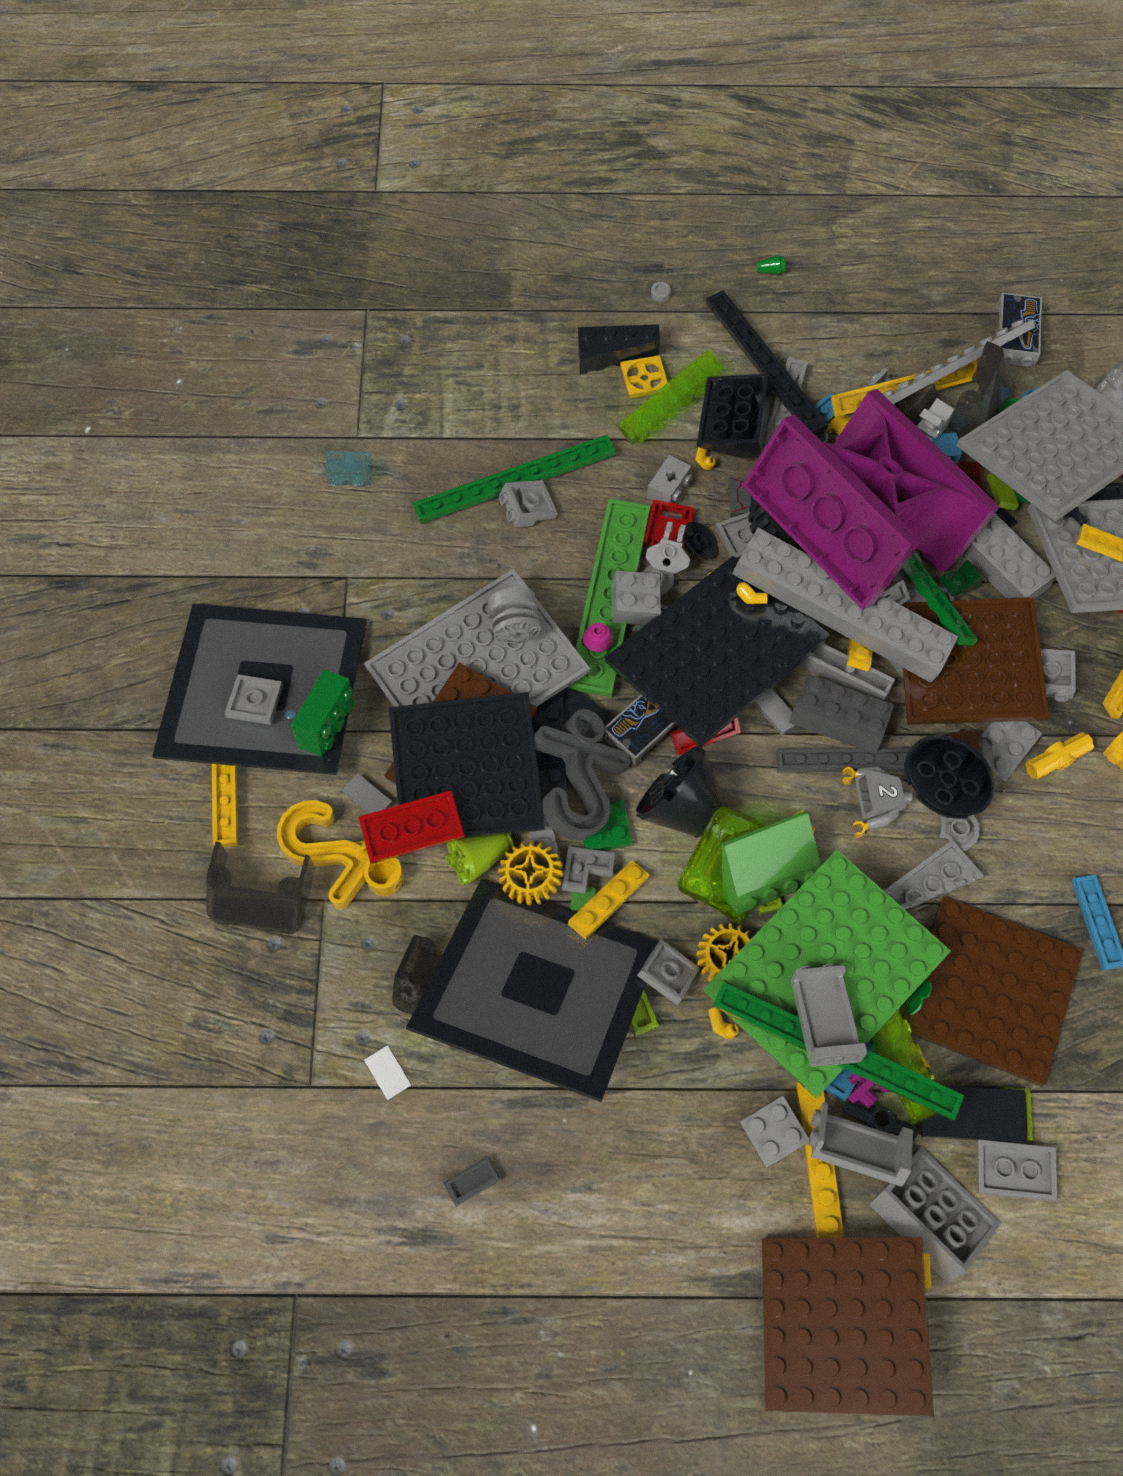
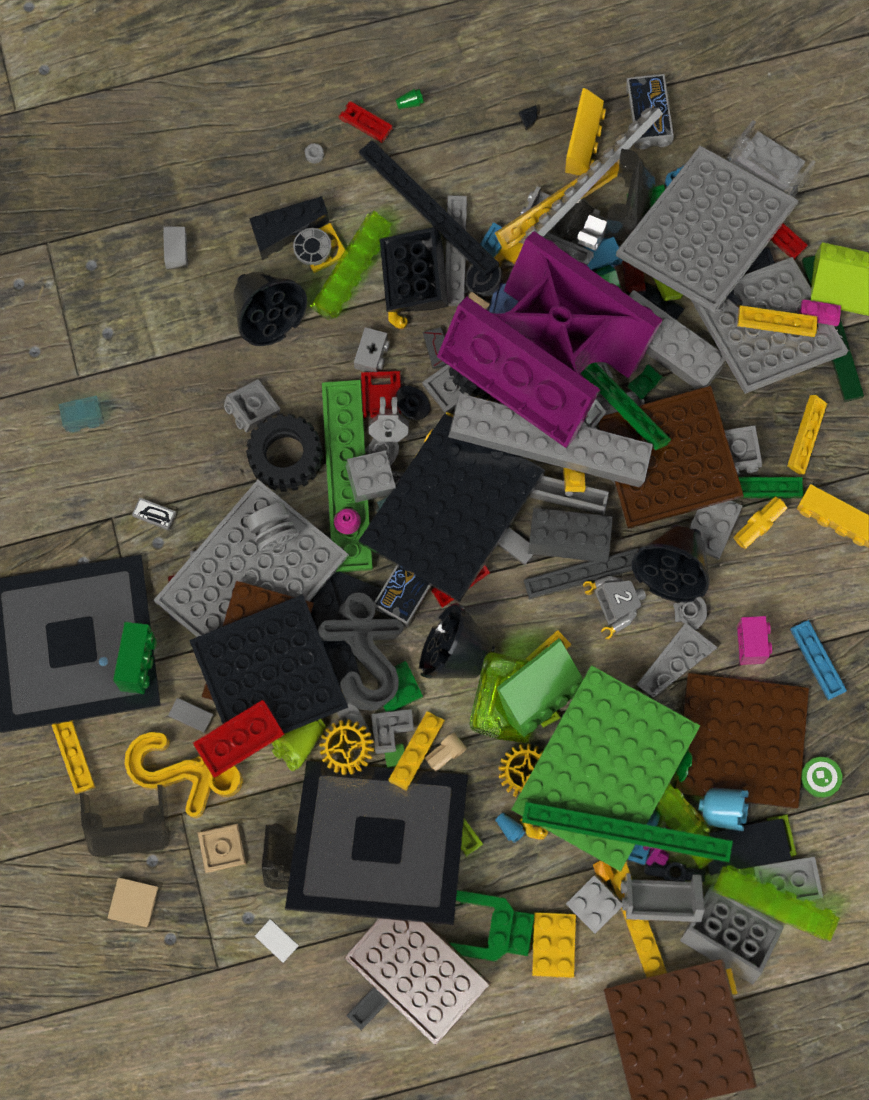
camera: 10 degrees left, 10 degrees up
light grey plate [225,675,283,725] -> none
green plate [412,435,616,524] -> none
light grey tile [637,939,700,1005] -> none
yellow arm [736,582,767,604] -> none
light grey panel [791,963,867,1067] -> none
none -> tan tile [108,878,159,928]
none -> tile [132,498,176,531]
none -> light grey piece [163,226,188,269]
none -> tan tile [198,824,246,873]
none -> black cone [233,272,307,346]
none -> black tyre [246,413,323,492]
none -> tile [293,228,331,266]
none -> red plate [338,101,393,143]
none -> plate [344,918,491,1045]
none -> tan piece [425,732,467,772]
none -> green plate [448,890,534,962]
none -> dark azure cone [495,813,525,843]
none -> black tile [519,105,537,130]
none -> yellow plate [532,913,576,978]
none -> yellow slope [565,88,606,176]
none -> light orange tile [593,861,615,883]
none -> medium azure cylinder [699,788,749,831]
none -> clear neon green brick [712,865,840,942]
none -> dark pink brick [737,616,772,665]
none -> green plate [738,477,803,498]
none -> bright green tile [801,757,843,798]

